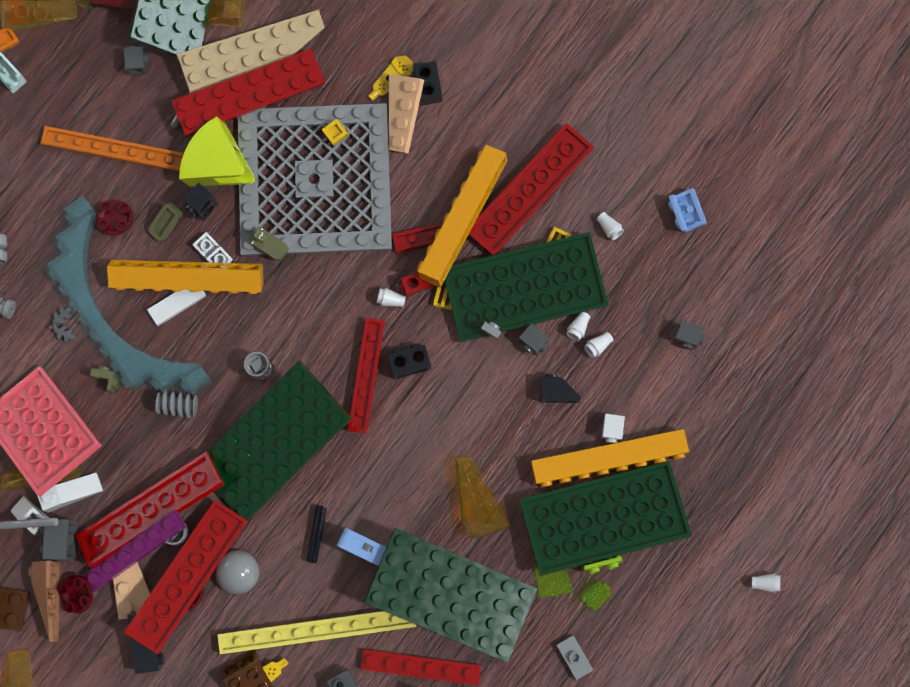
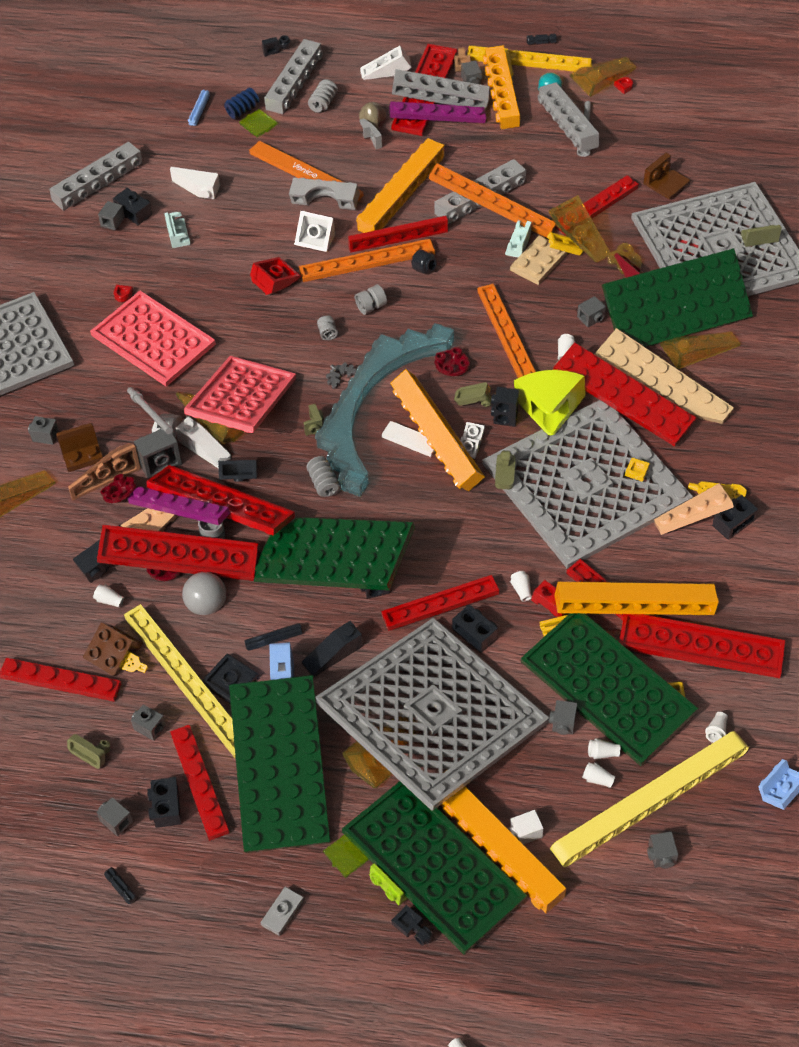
camera: 60 degrees right, 25 degrees down
light grey wheel [244,352,272,381] -> none
light grey plate [481,321,501,340] -> none
black slope [541,374,581,403] -> none
clear neon green bracket [581,581,612,612] -> none
none -> white cone [93,584,124,608]
none -> black tile [202,653,259,704]
none -> black brick [218,457,259,482]
none -> black slope [302,621,363,677]
none -> light grey plate [315,618,549,811]
none -> black plate [391,905,433,946]
none -> tan plate [510,236,567,285]
none -> yellow tile [547,232,583,256]
none -> light yellow beam [550,731,749,867]
none -> white cone [558,334,575,360]

